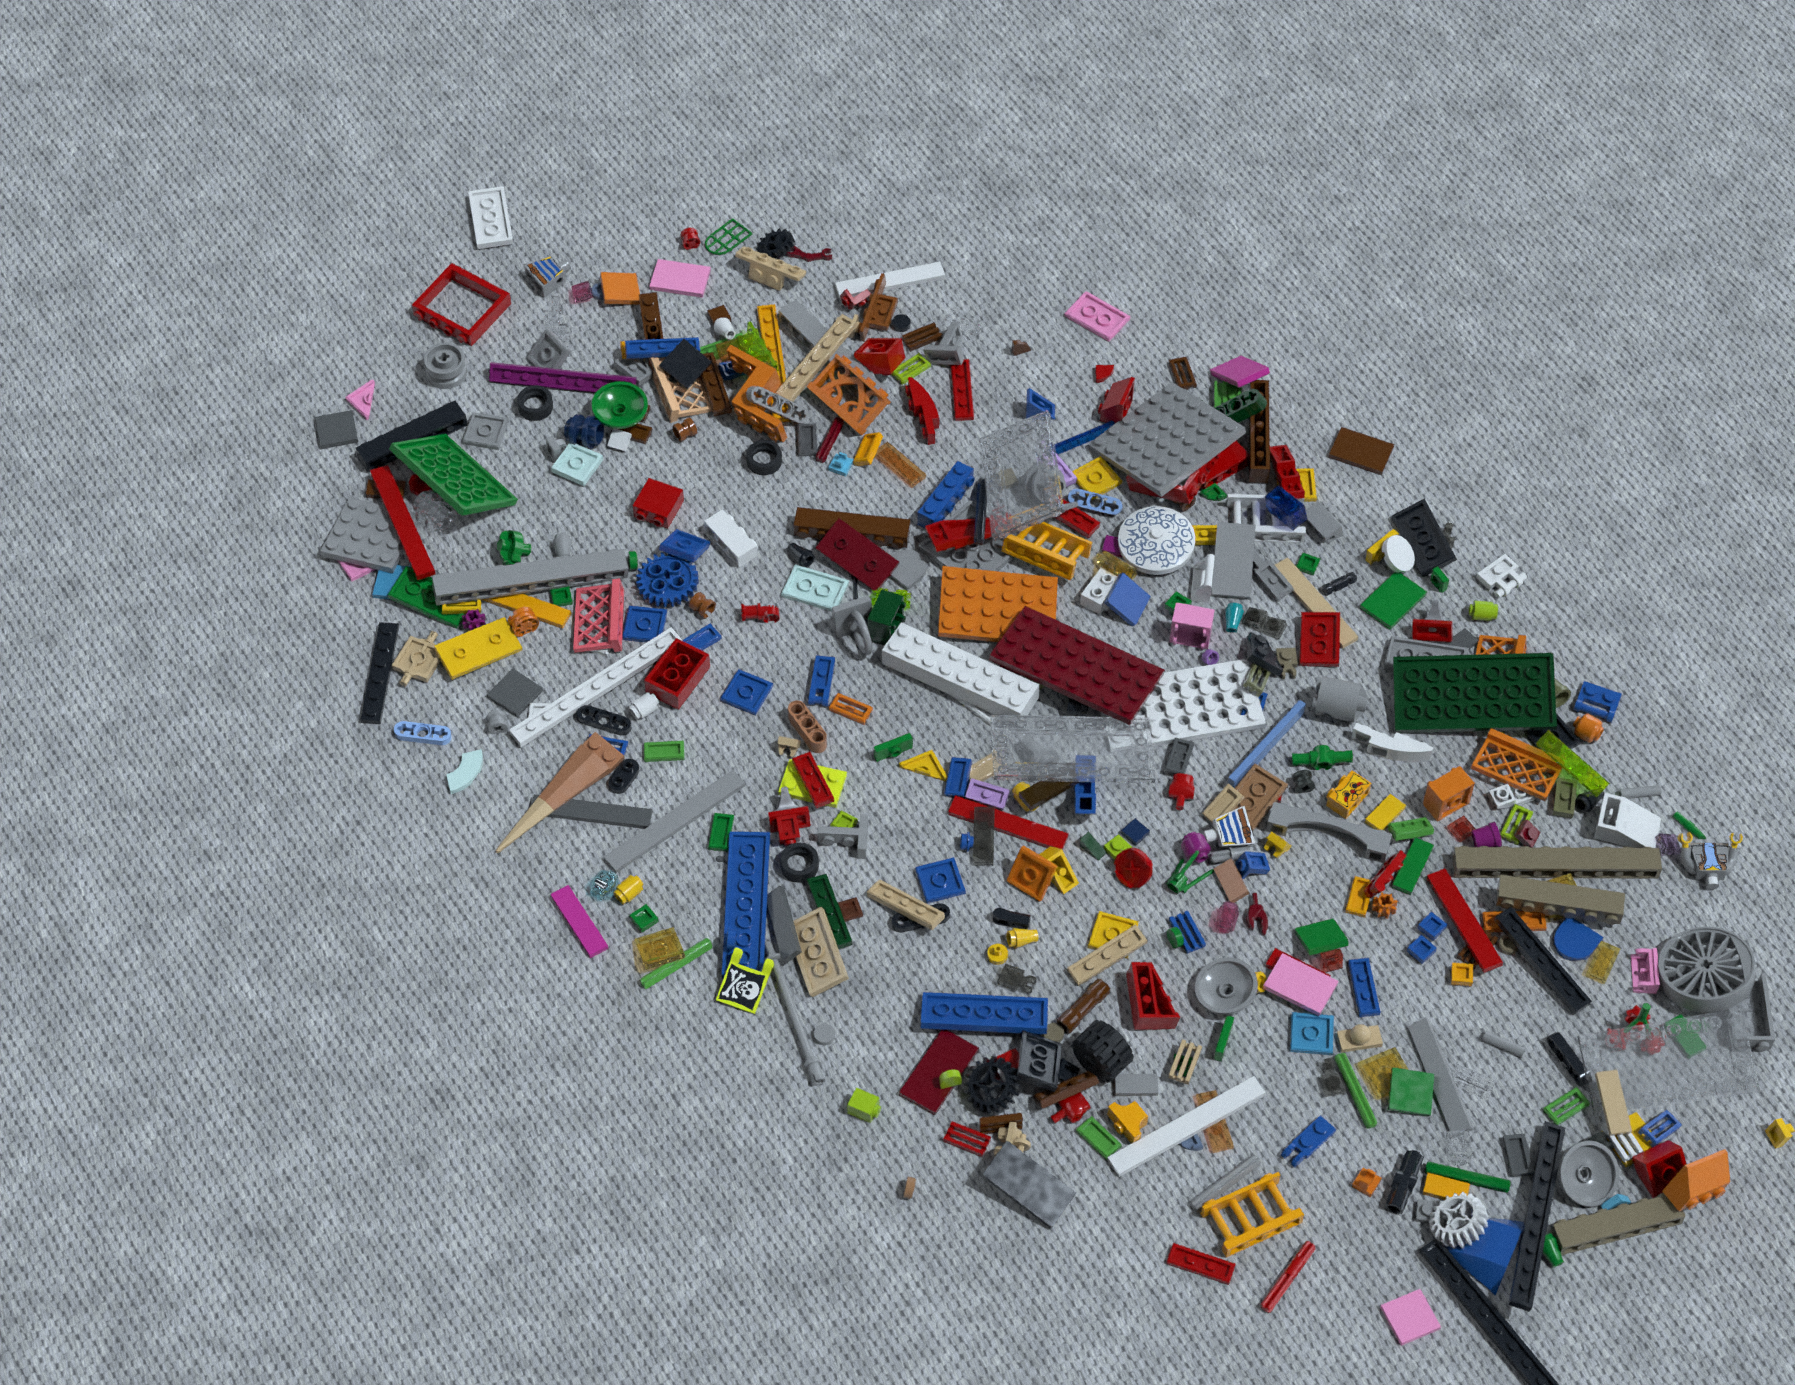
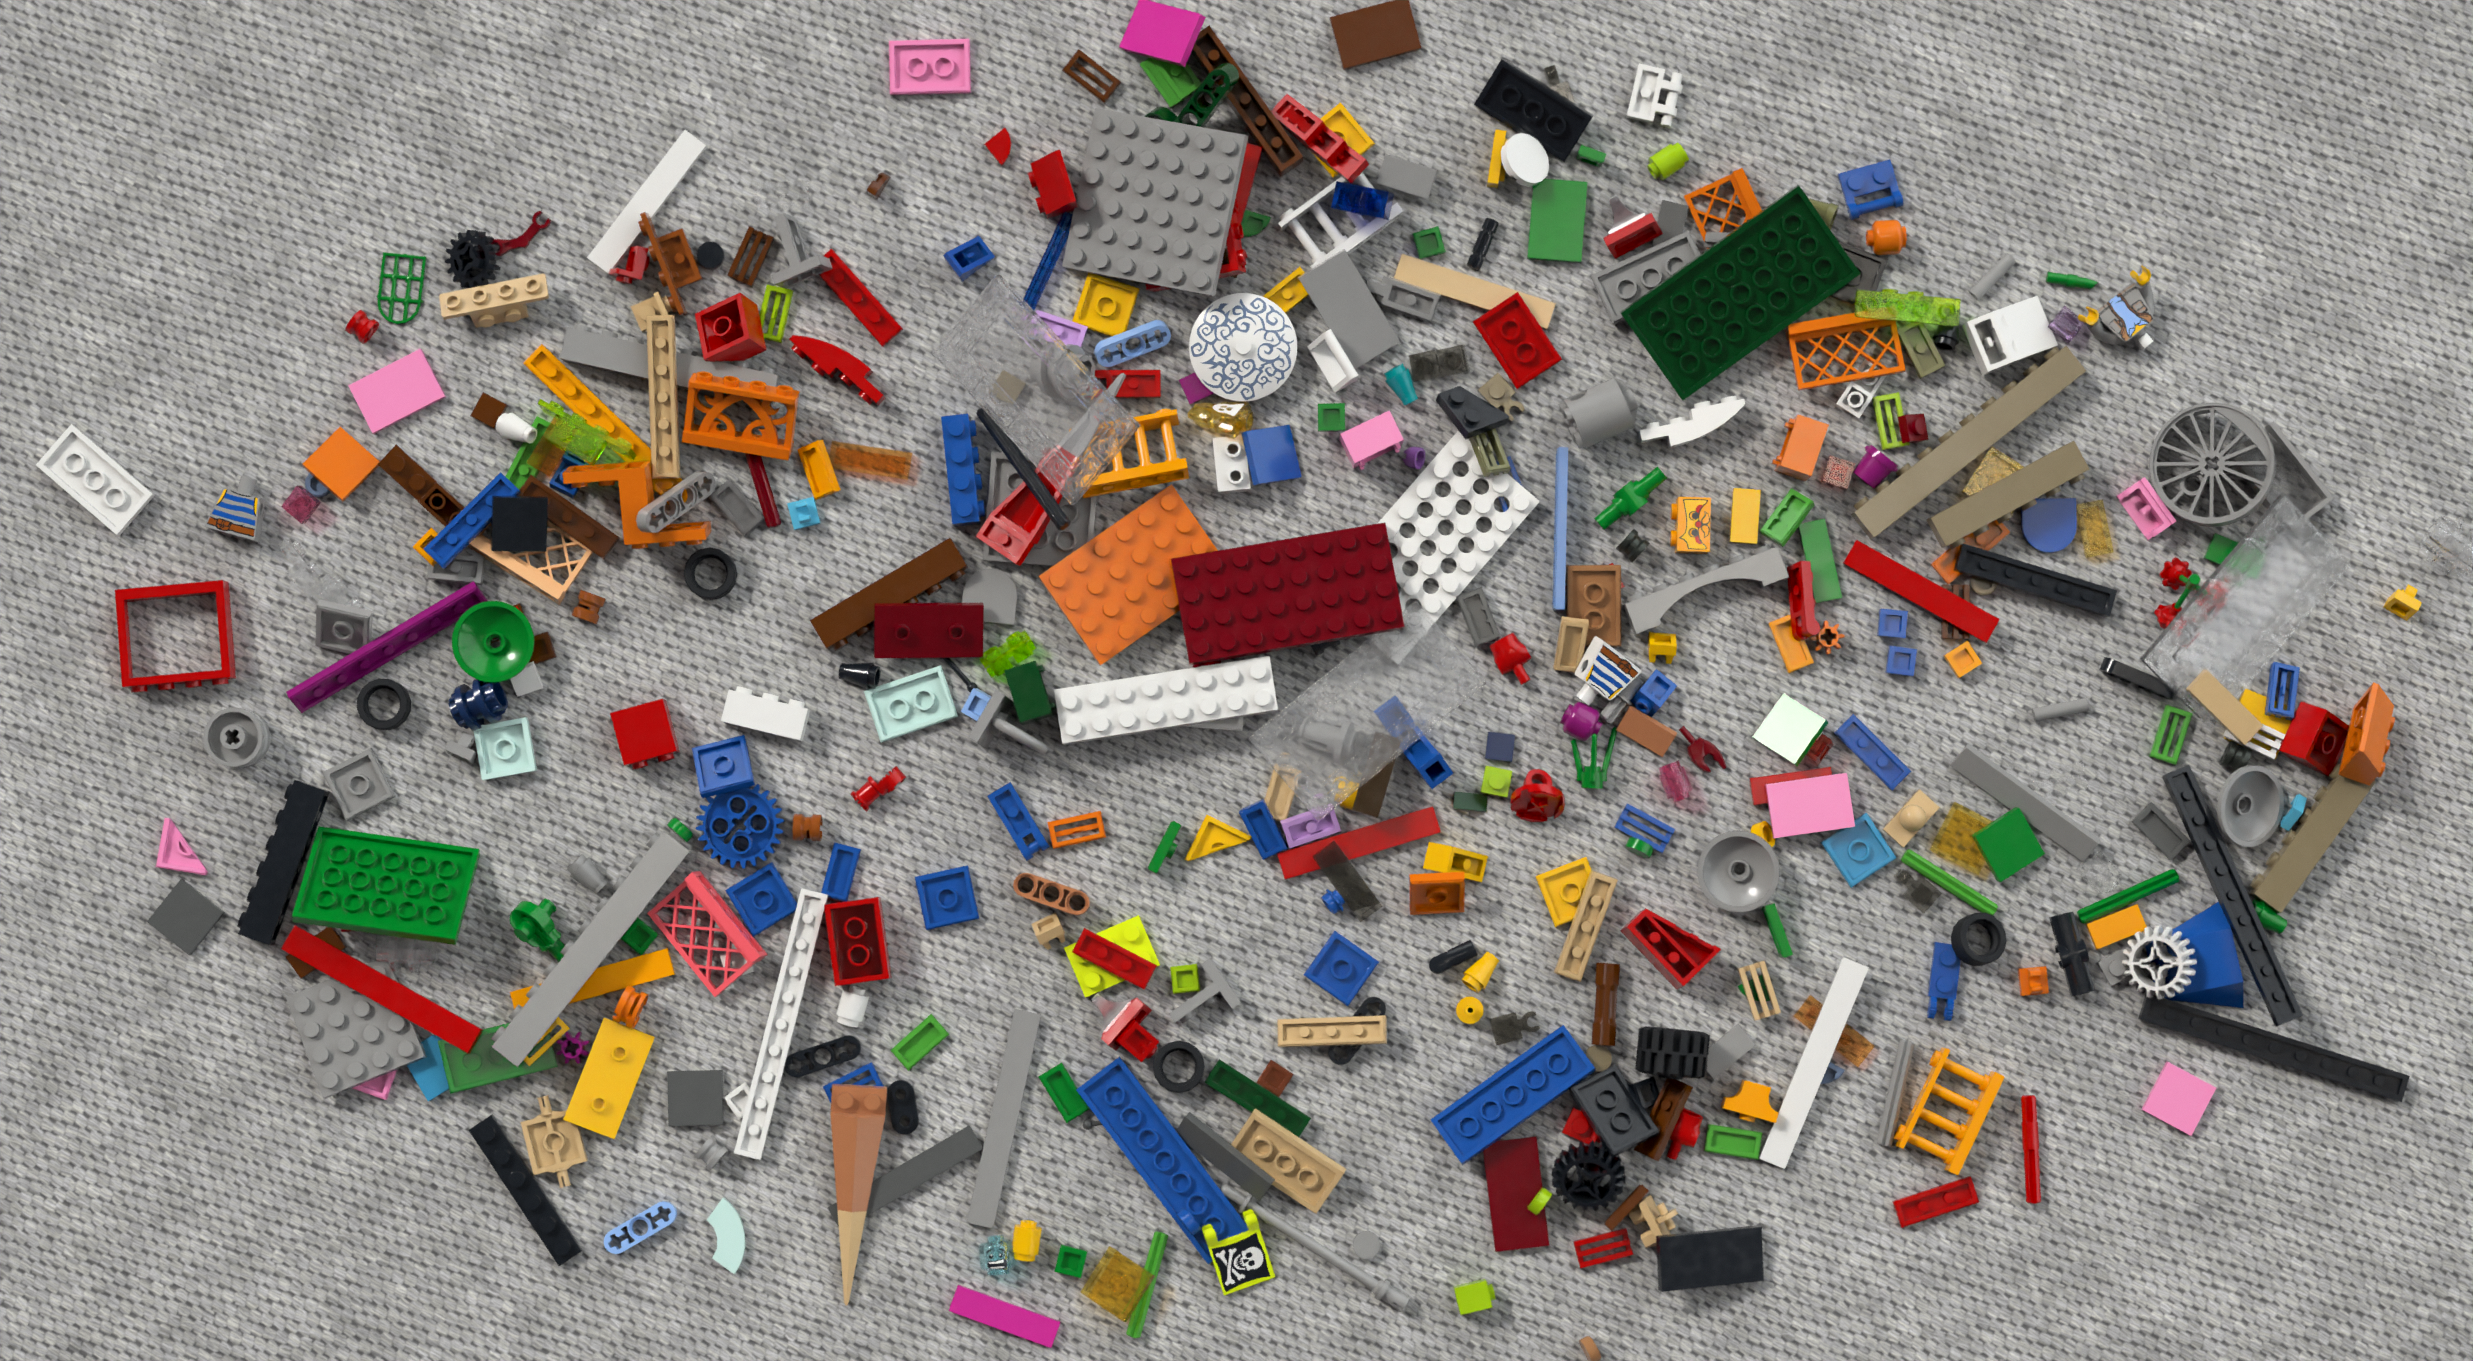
camera: 35 degrees left, 30 degrees up
none -> black tyre [1951,913,2007,966]

